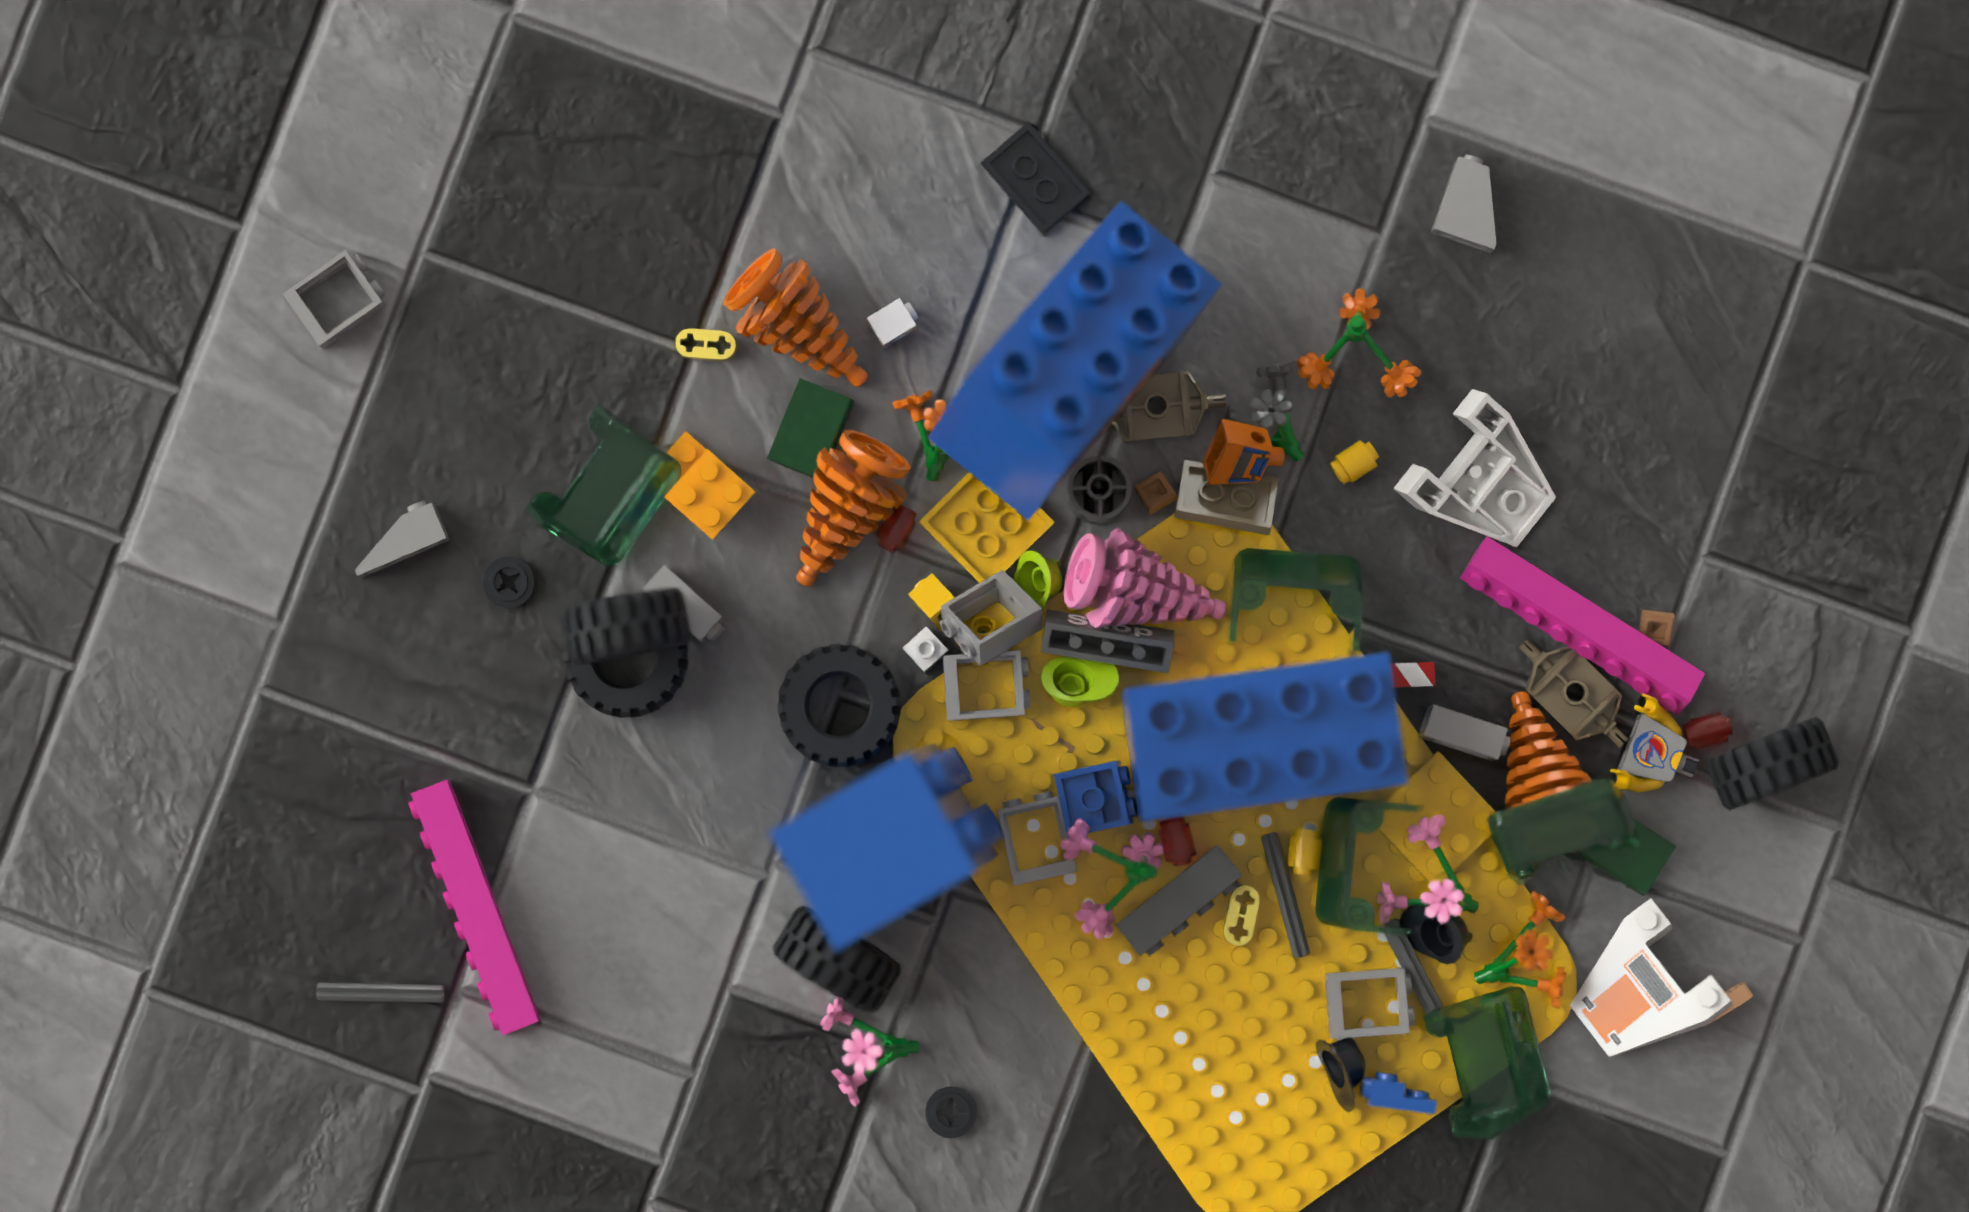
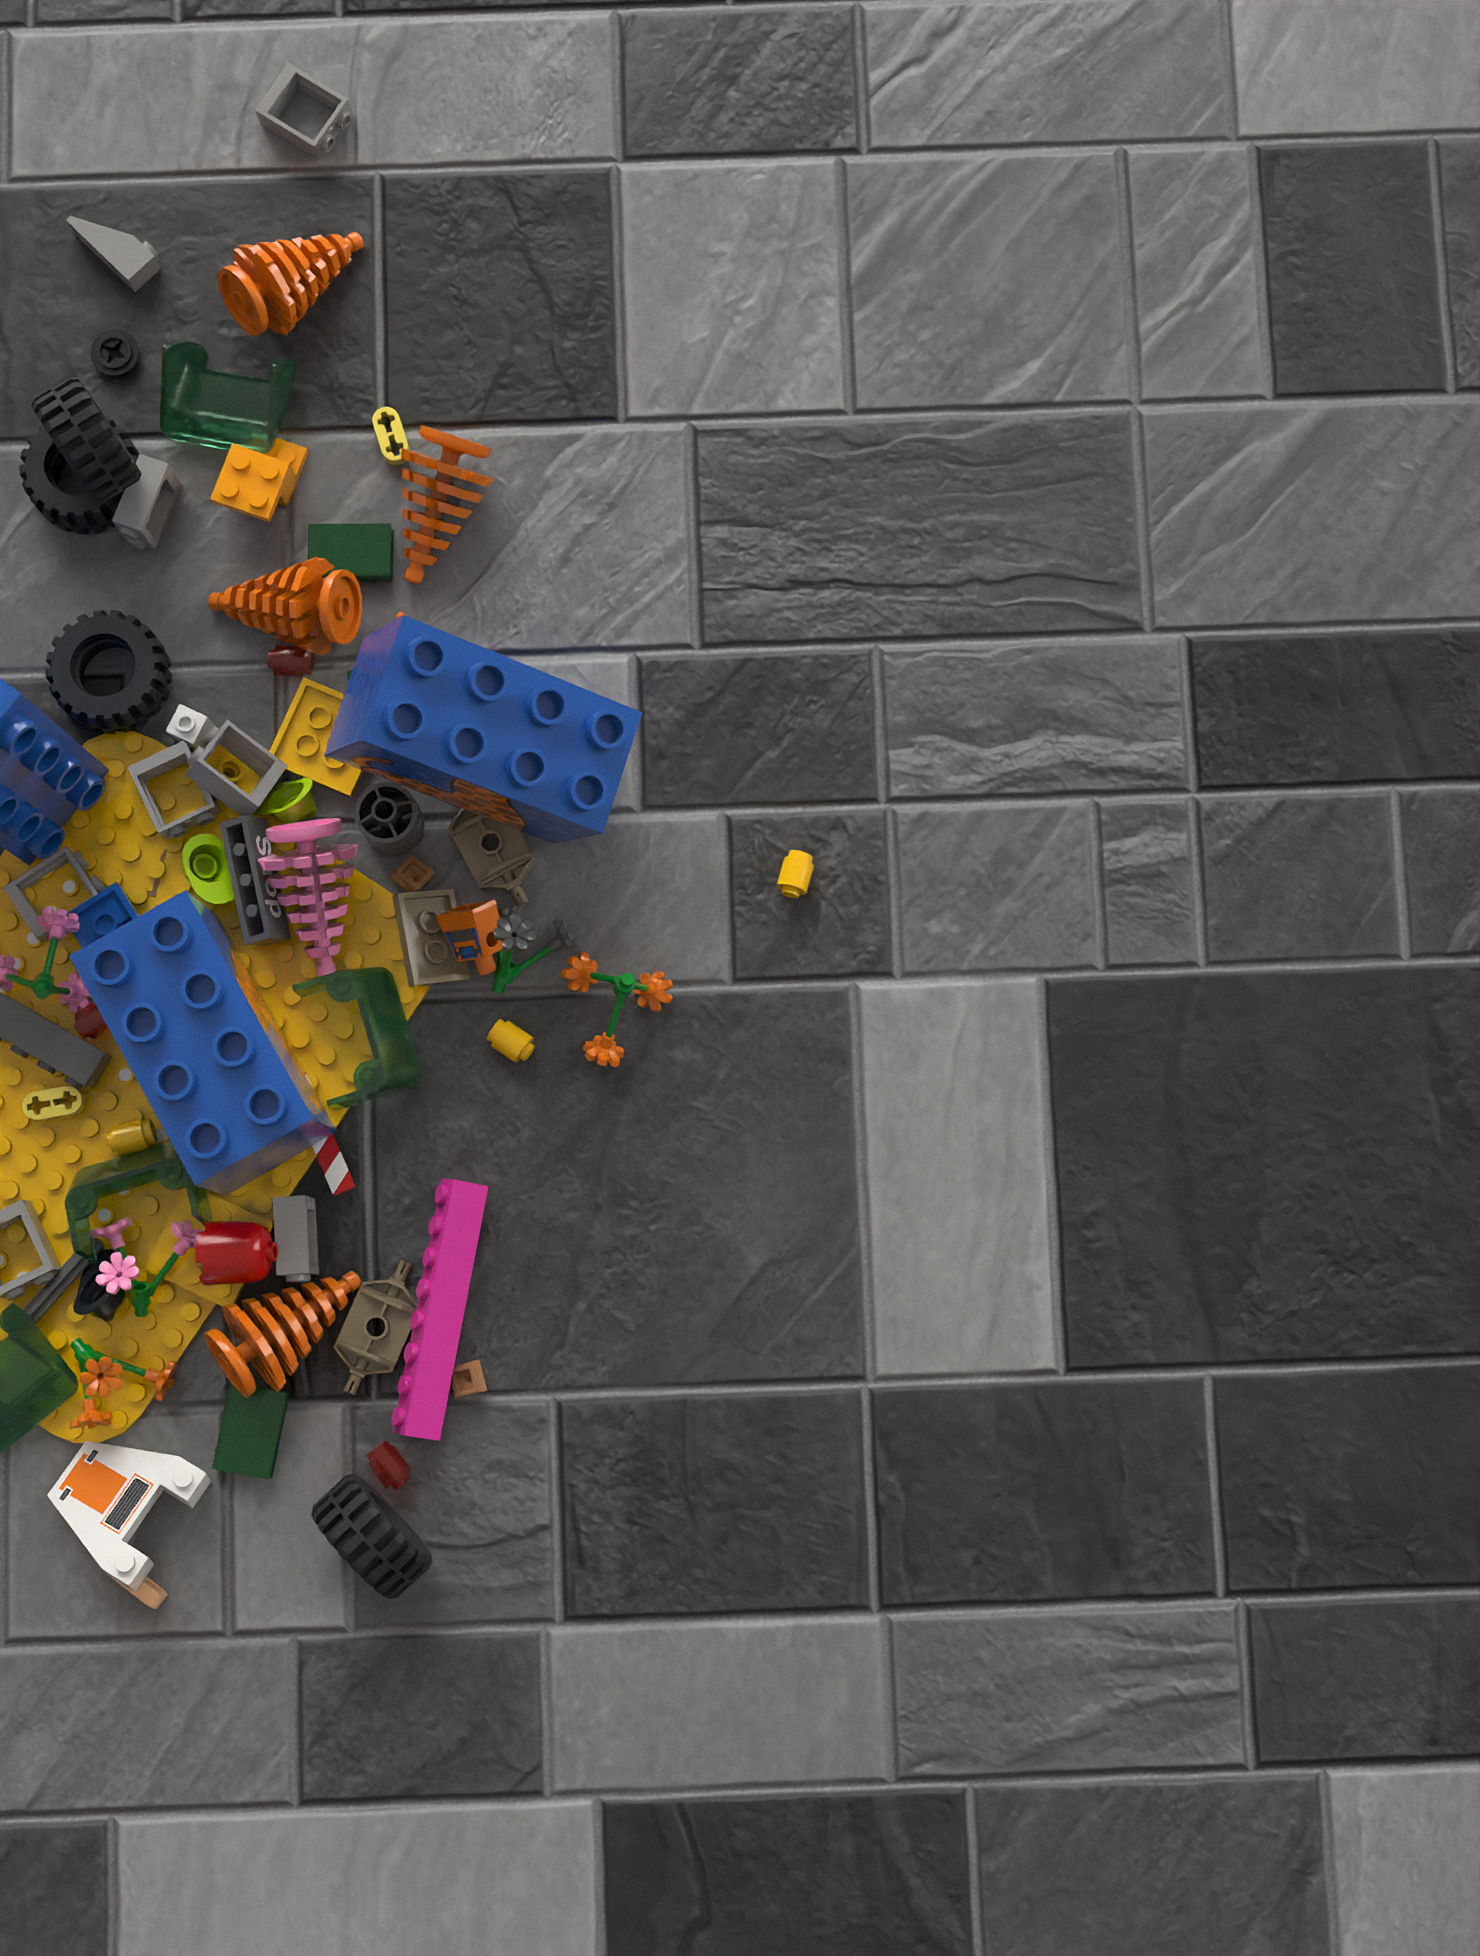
camera: 70 degrees right, 5 degrees down
white brick [867,298,918,348] -> none
yellow brick [908,573,955,631] -> none
black tile [980,122,1091,236] -> none
dark grey axle [1261,832,1310,958] -> none
white wedge [1393,389,1556,547] -> none
light grey slope [1431,155,1497,254] -> none
clear green windscreen [1487,778,1641,885] -> none
torso [1607,693,1699,793] -> none
none -> red cylinder [195,1221,278,1286]
none -> orange plant [217,232,364,337]
none -> yellow brick [776,850,814,899]

